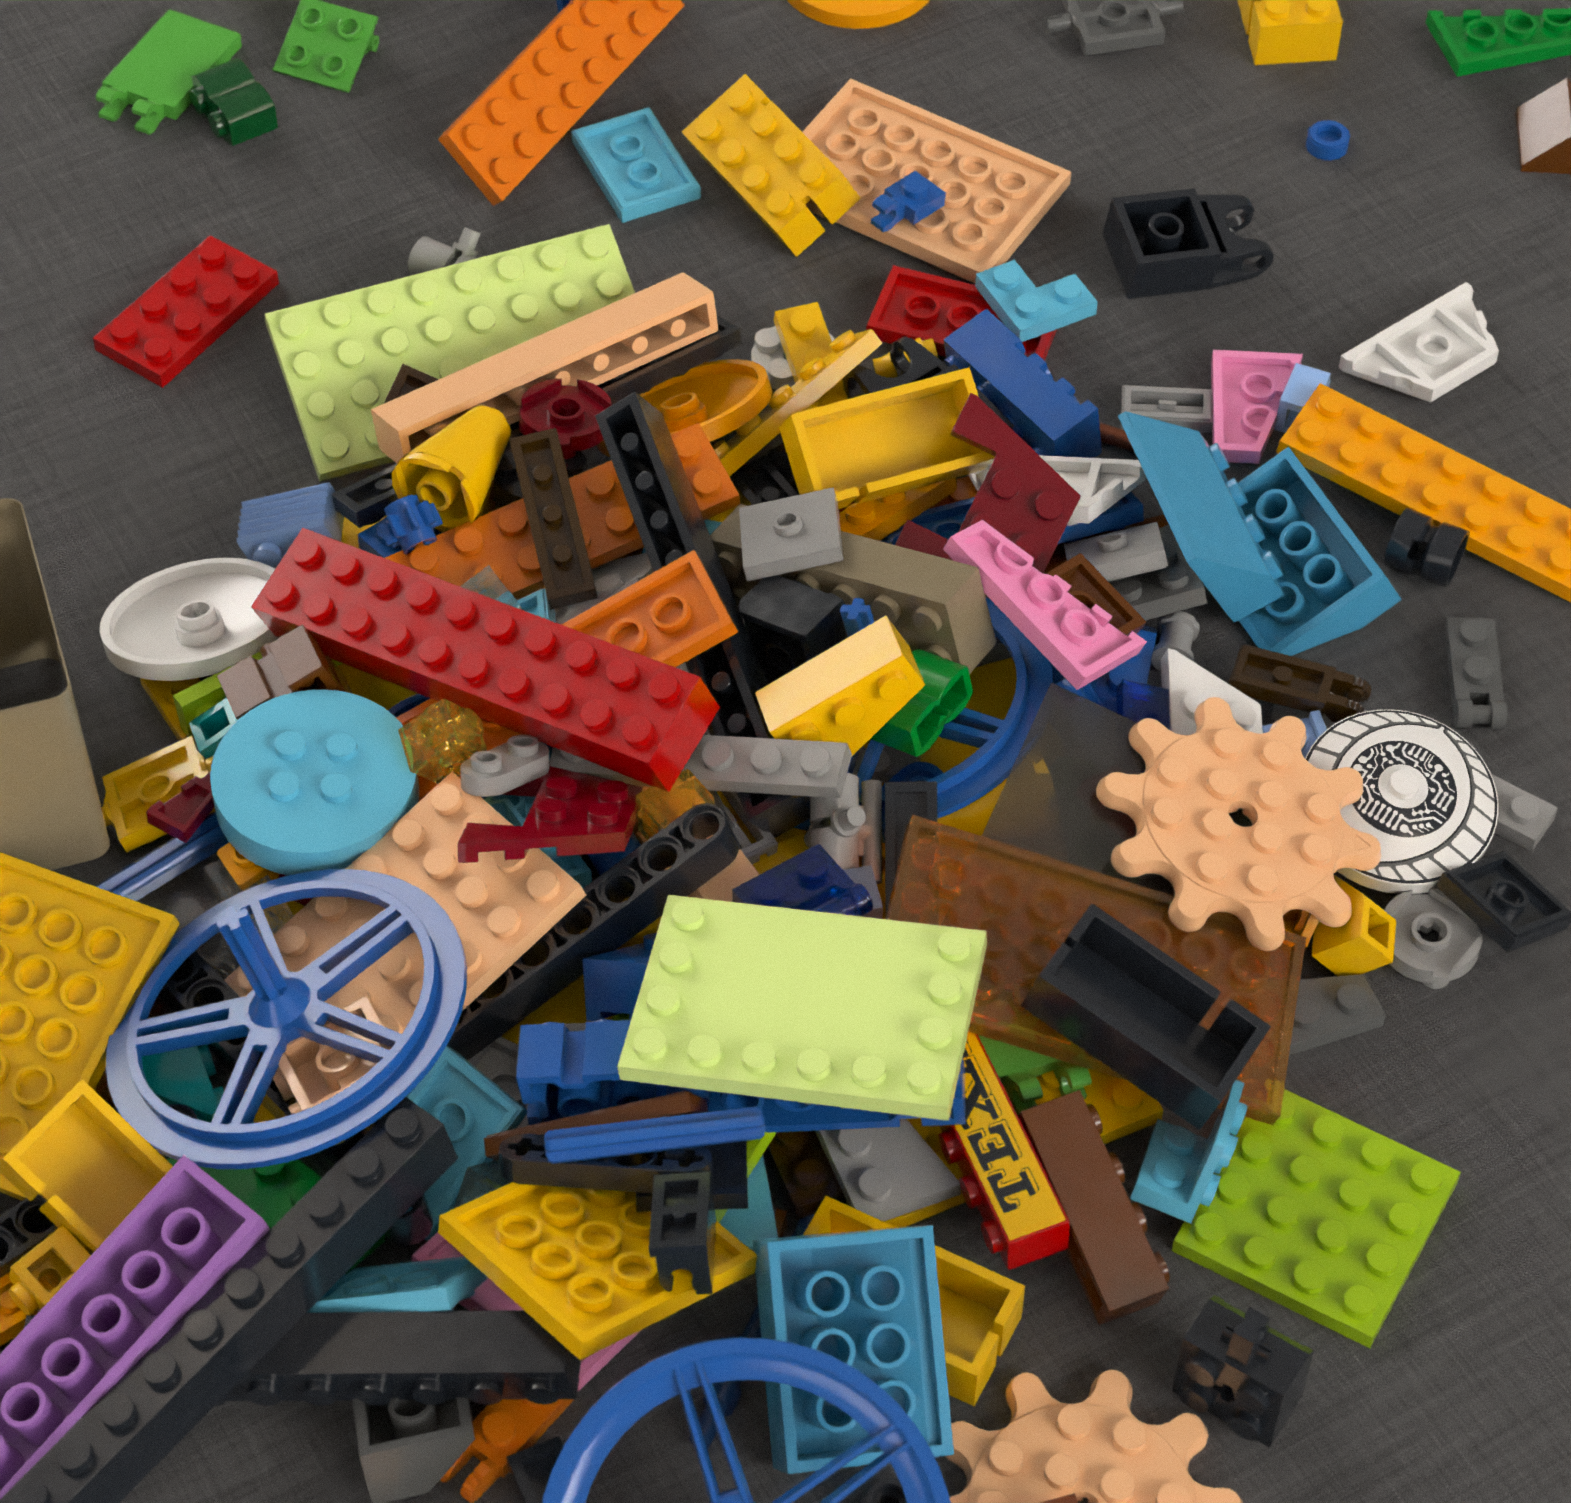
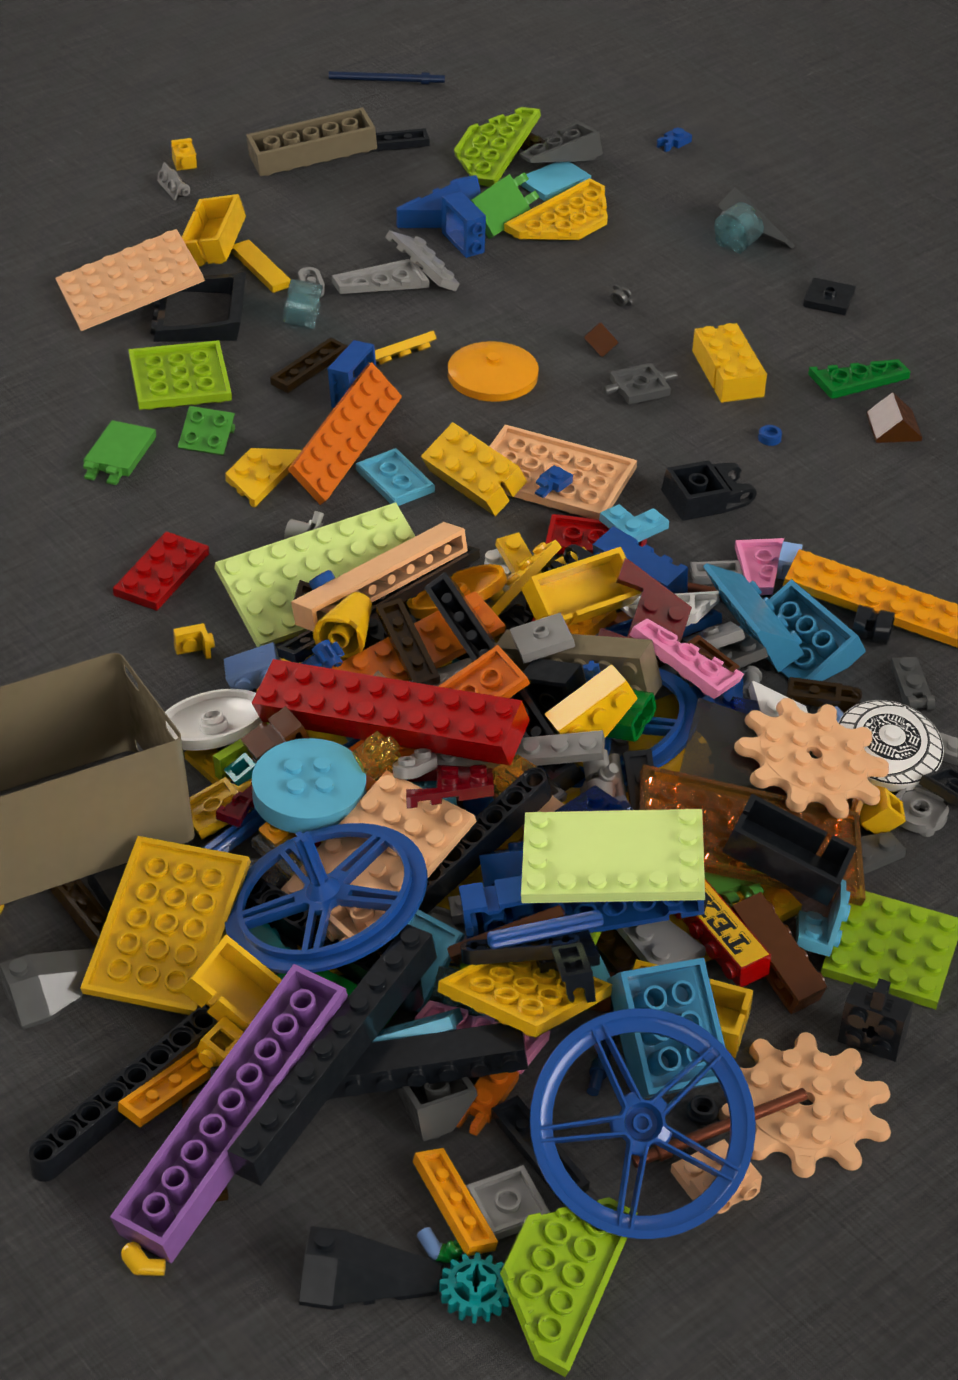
camera: 10 degrees left, 10 degrees down
dark green brick [189,58,278,146] -> none
dark red plate [519,378,612,459] -> none
white wing [1339,282,1499,402] -> none
none -> yellow bracket [173,623,215,659]
none -> yellow wing [225,448,302,508]
none -> blue tile [309,570,335,590]

